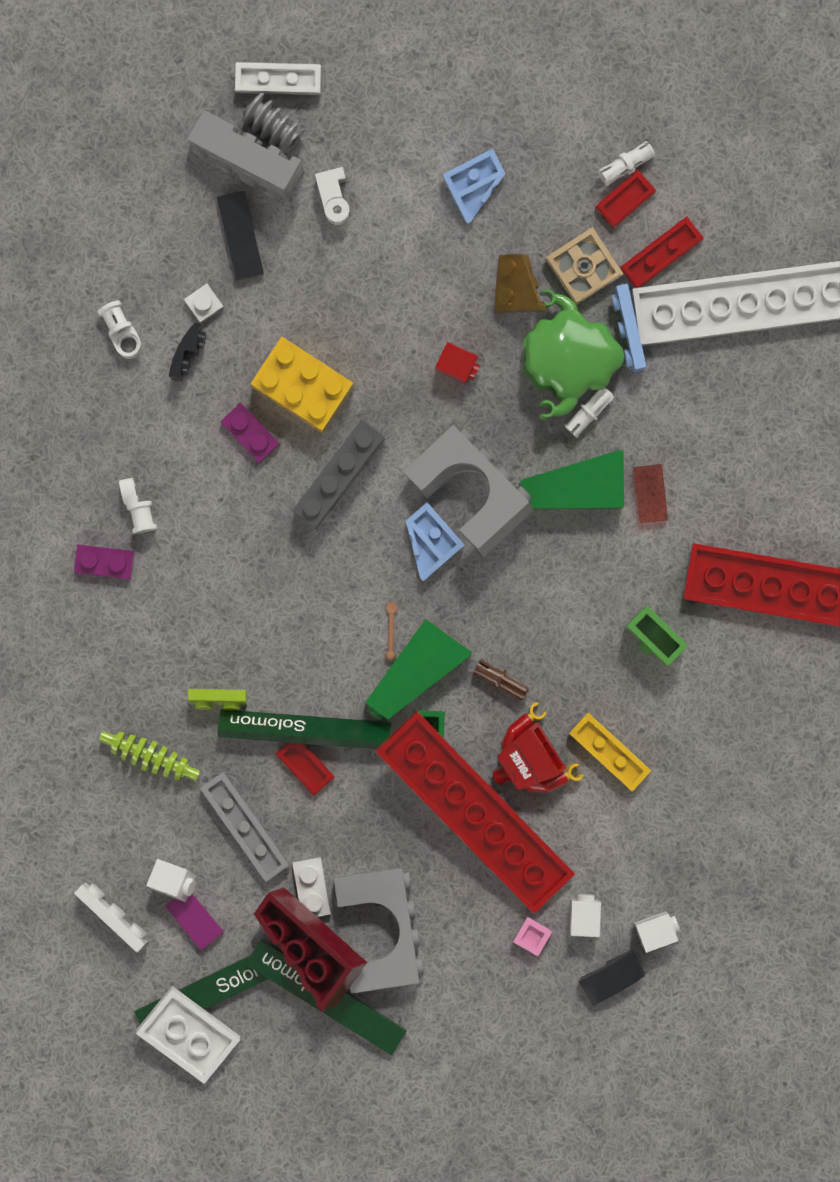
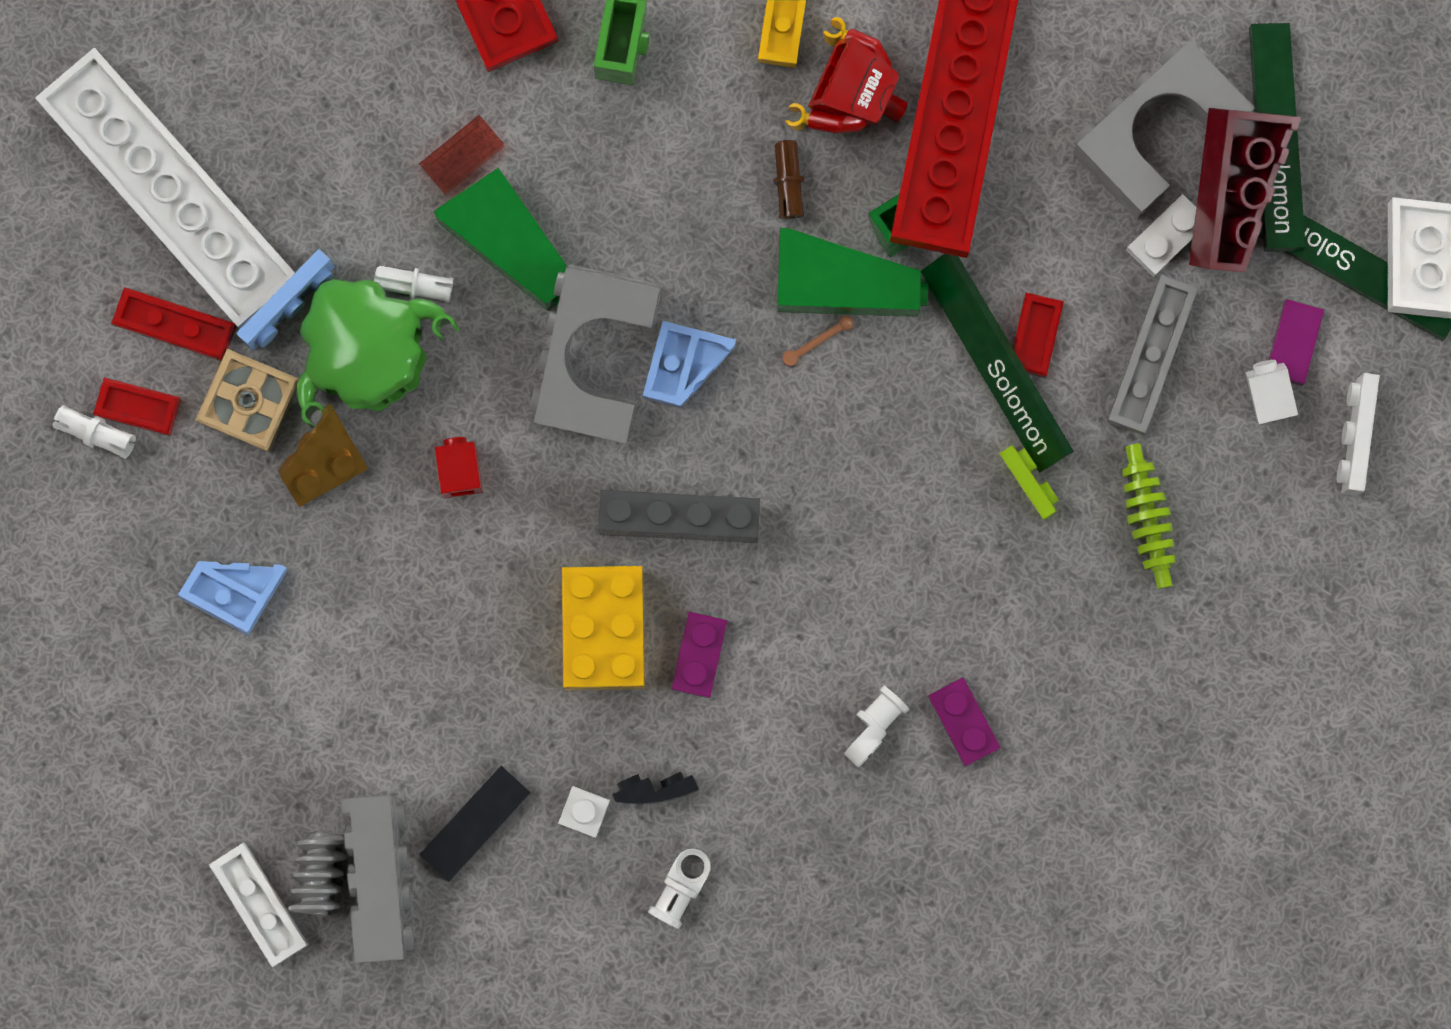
camera: 125 degrees left, 5 degrees down
white leg [315,167,350,225] -> none

